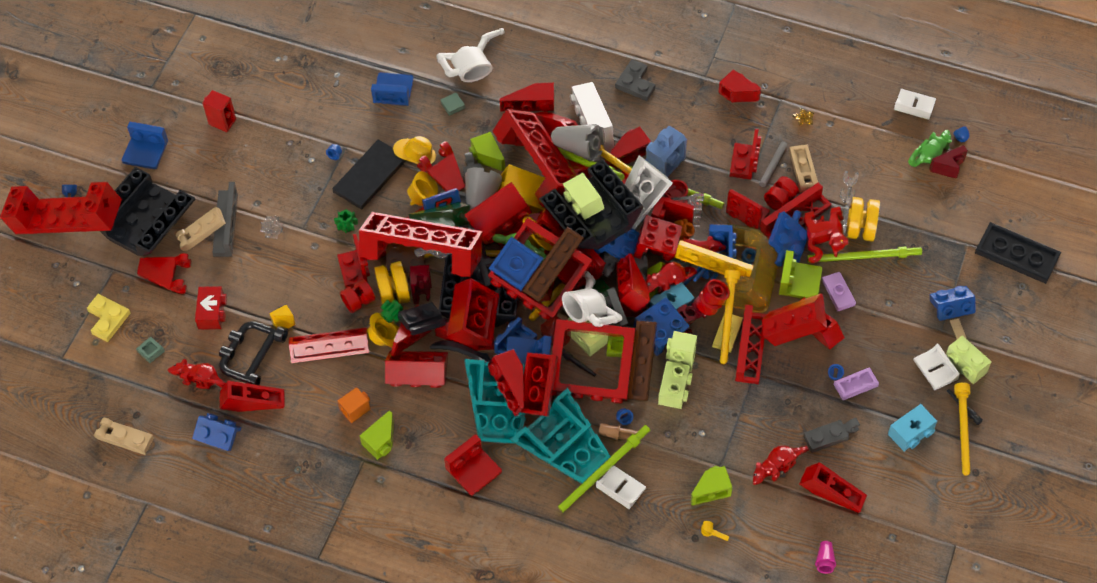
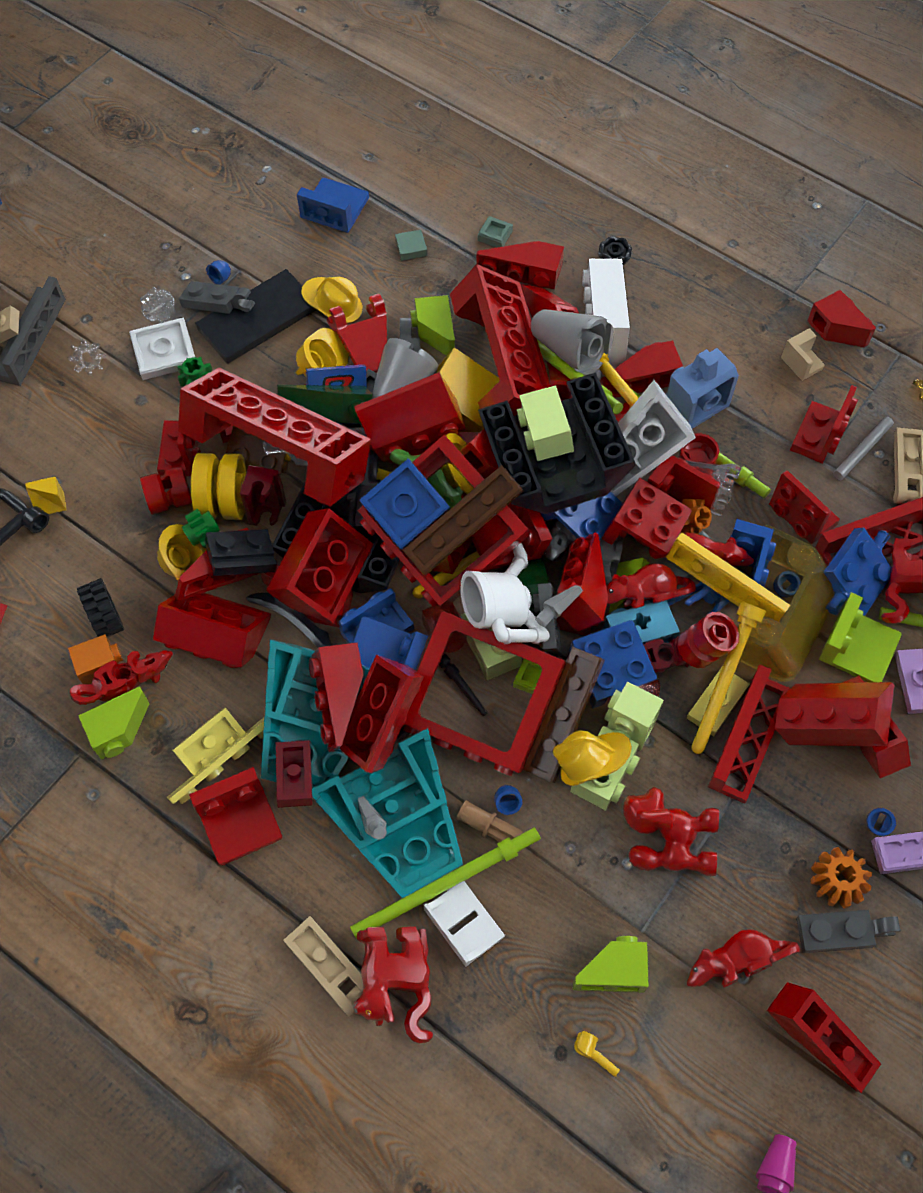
camera: 15 degrees right, 5 degrees up
red brick [203,90,236,132] -> none
fence [289,327,369,363] -> none
white piece [436,28,504,82] -> none
dark grey plate [615,59,655,101] -> none
red wheel [764,176,799,211] -> none
none -> red animal [70,650,173,705]
none -> black tyre [77,578,124,637]
none -> white tile [129,317,195,380]
none -> clear gear [140,287,176,323]
none -> light yellow bracket [167,708,264,804]
none -> dark grey plate [179,281,255,314]
none -> dark red slope [276,740,313,808]
none -> tan plate [283,916,364,1017]
none -> red animal [353,926,433,1043]
none -> light grey bar [358,796,387,839]
none -> sand green tile [478,216,513,248]
none -> light grey bar [535,585,583,627]
none -> yellow piece [553,730,632,786]
none -> black plate [598,236,632,266]
none -> red animal [623,787,719,877]
none -> tan panel [781,328,824,381]
none -> orange gear [810,847,872,909]

